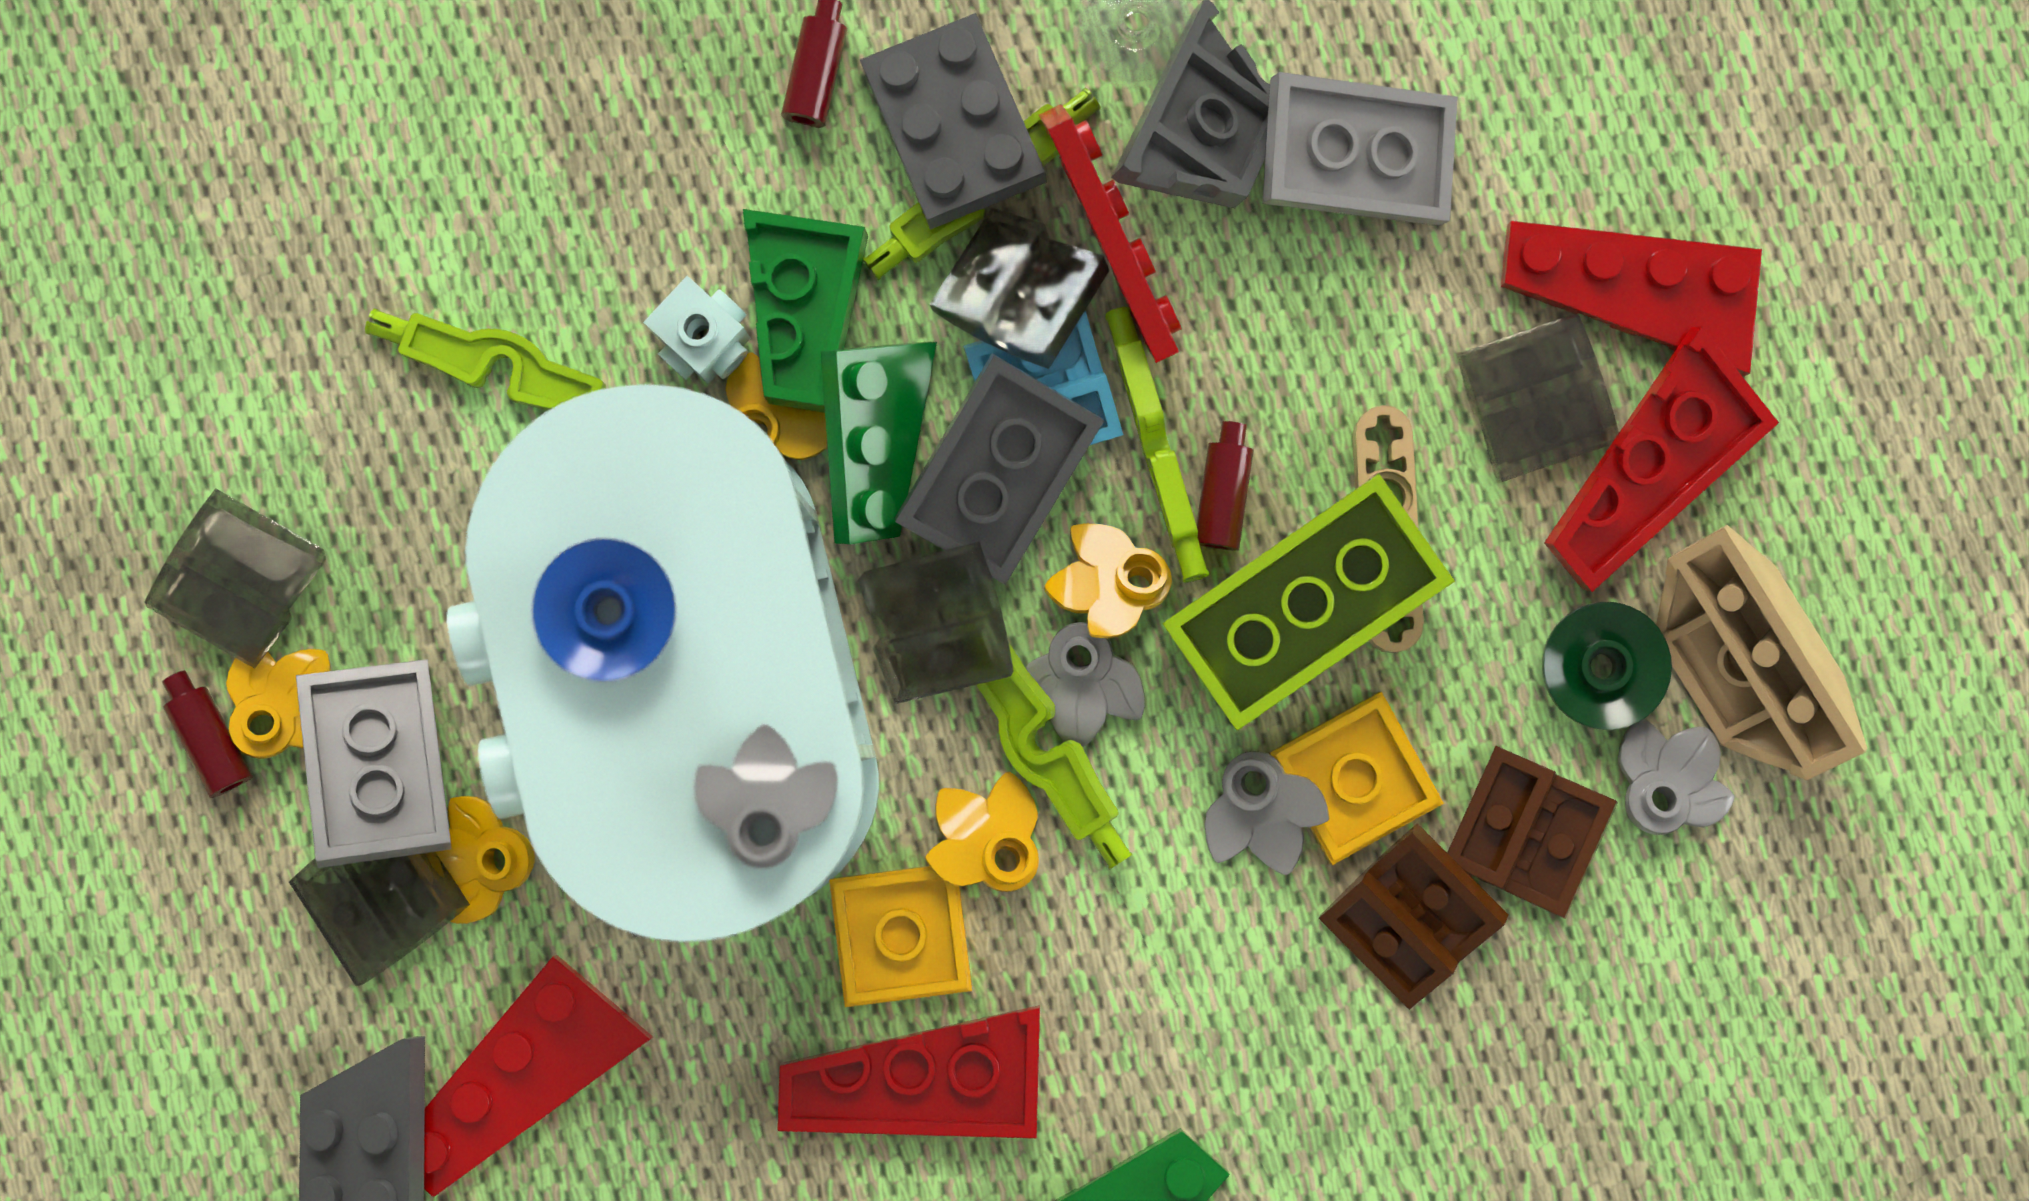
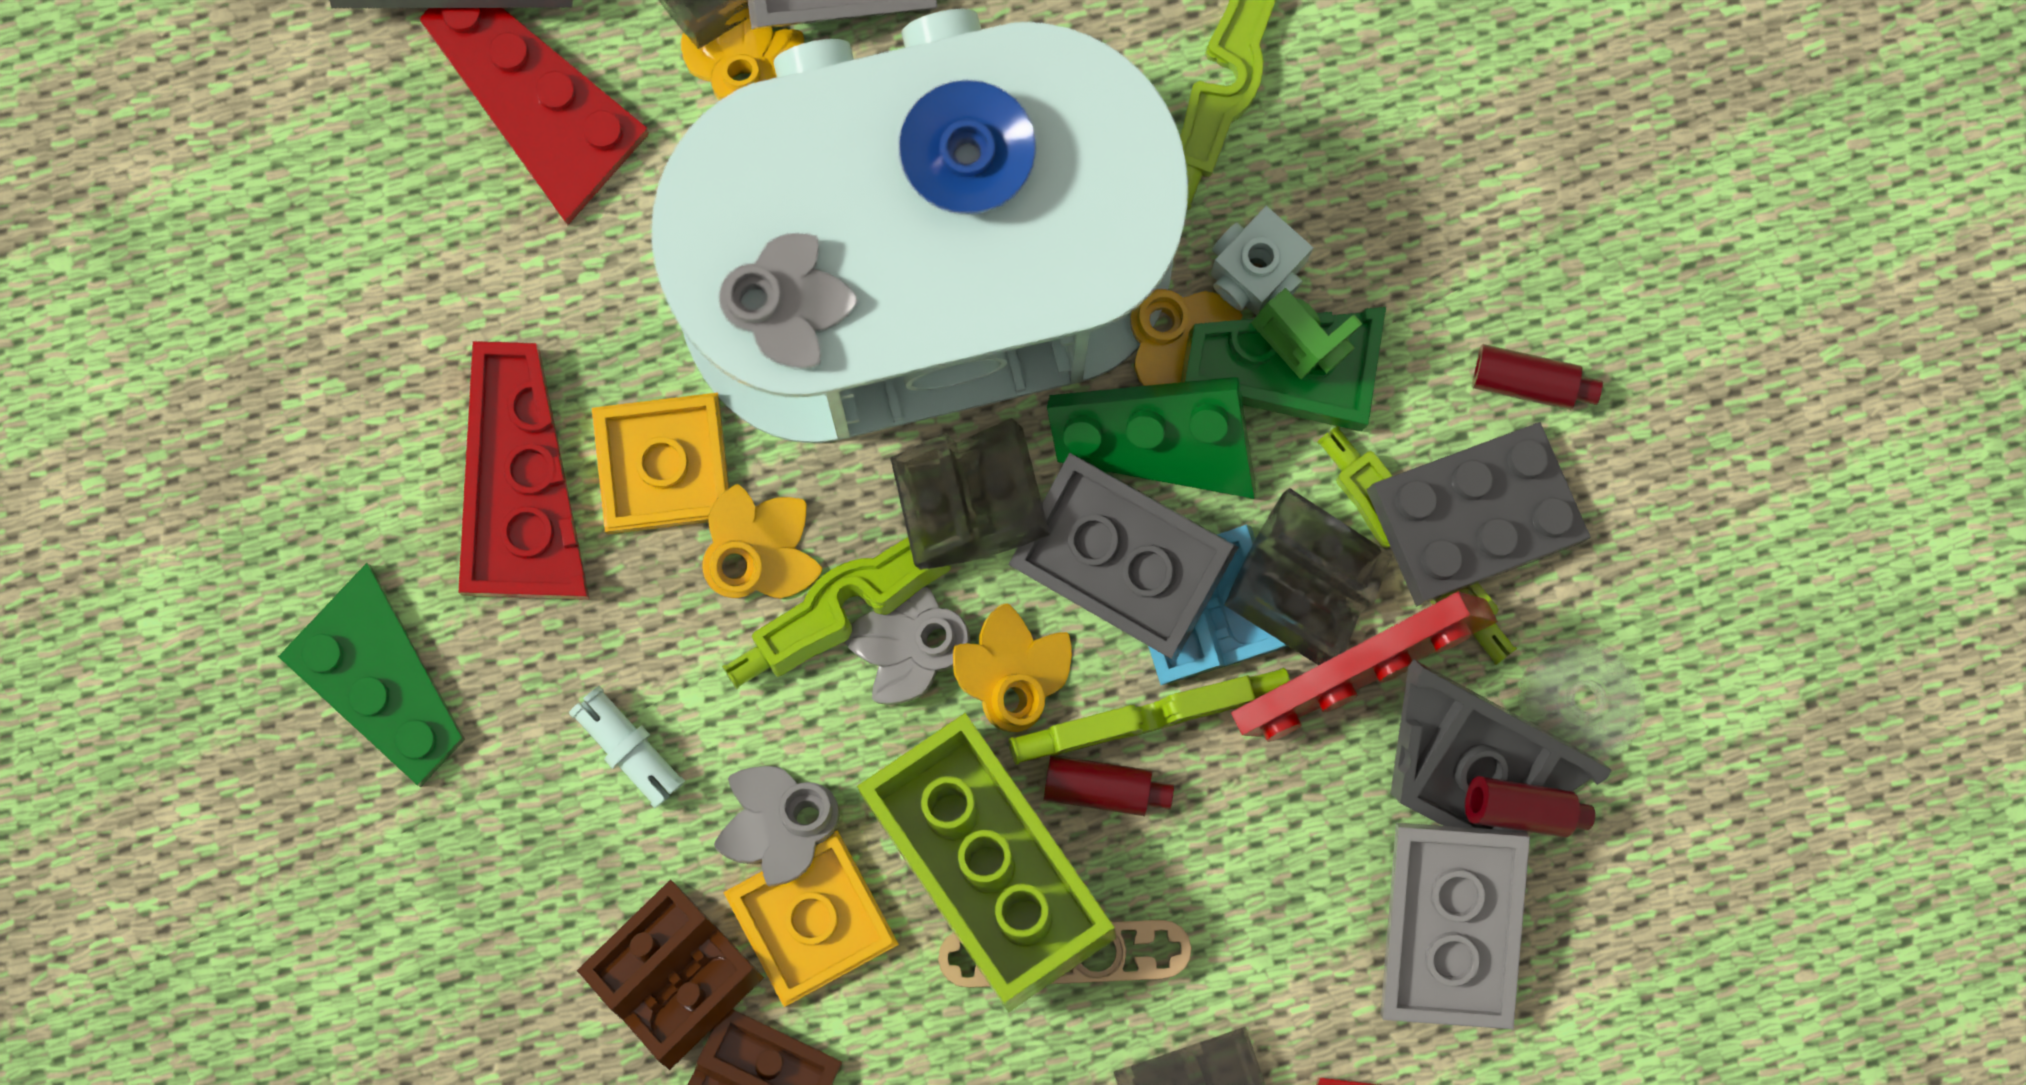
camera: 85 degrees right, 5 degrees down
none -> light aqua pin [569,686,686,809]
none -> bright green bracket [1251,288,1362,380]
none -> dark red cylinder [1465,776,1596,838]

